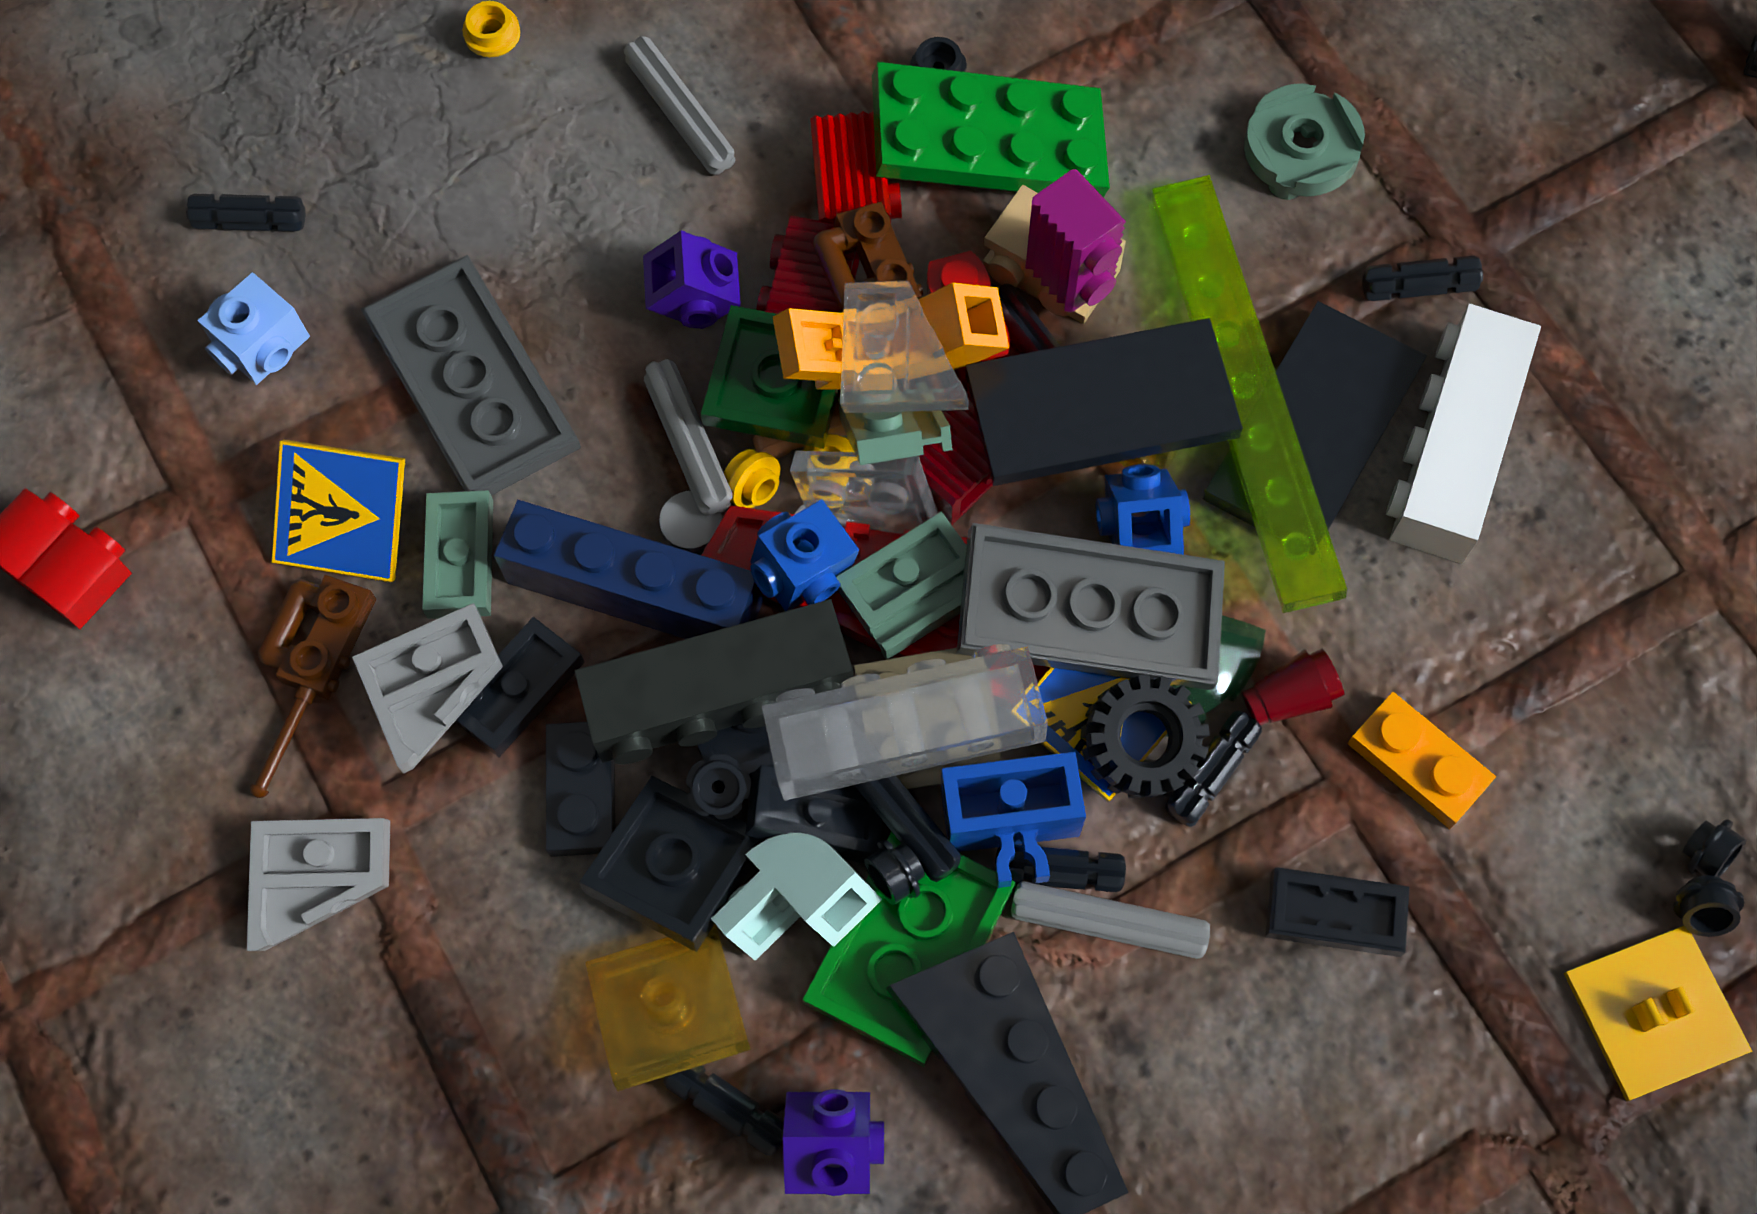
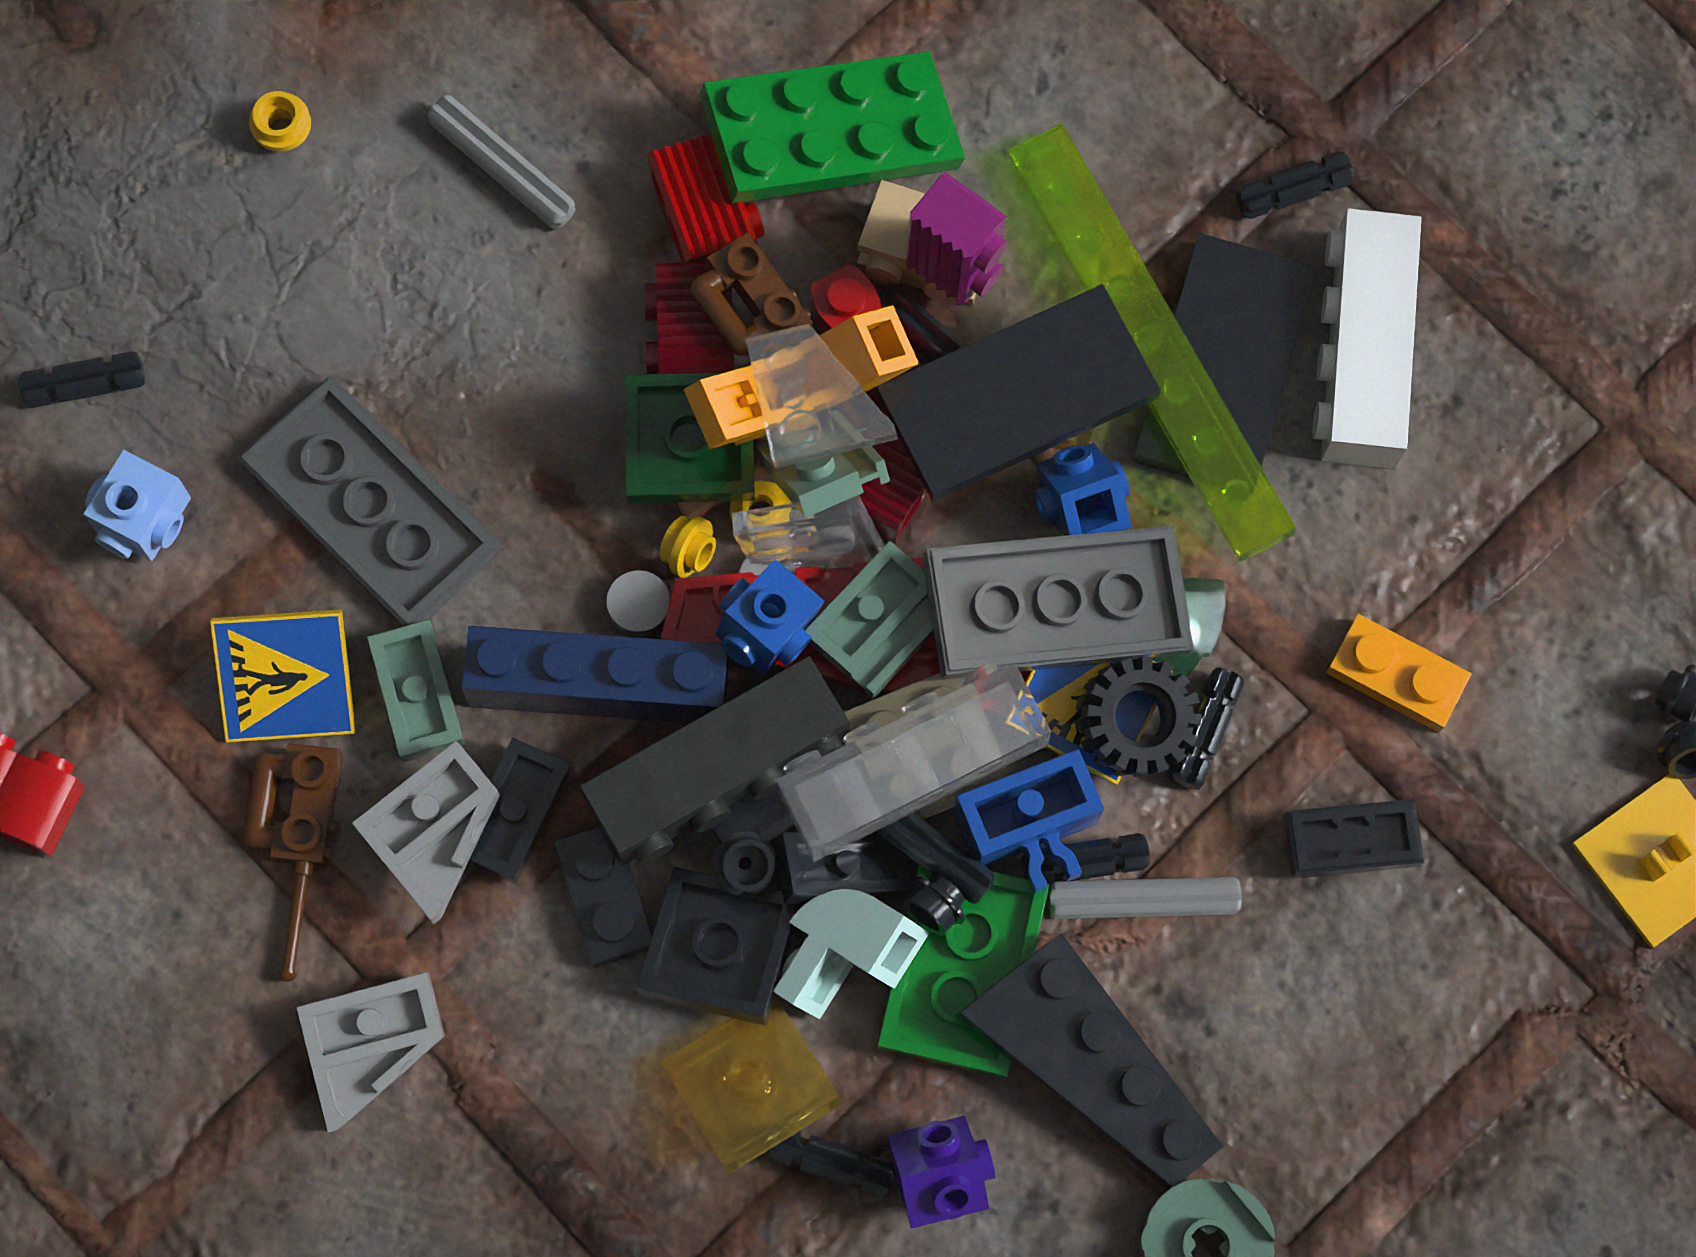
camera: 20 degrees left, 5 degrees up
dark purple brick [643,230,741,329] -> none
light grey axle [644,359,733,516] -> none
black plate [910,37,967,72] -> none
dark red cone [1241,649,1345,726] -> none
sand green plate [1244,83,1365,200] -> none

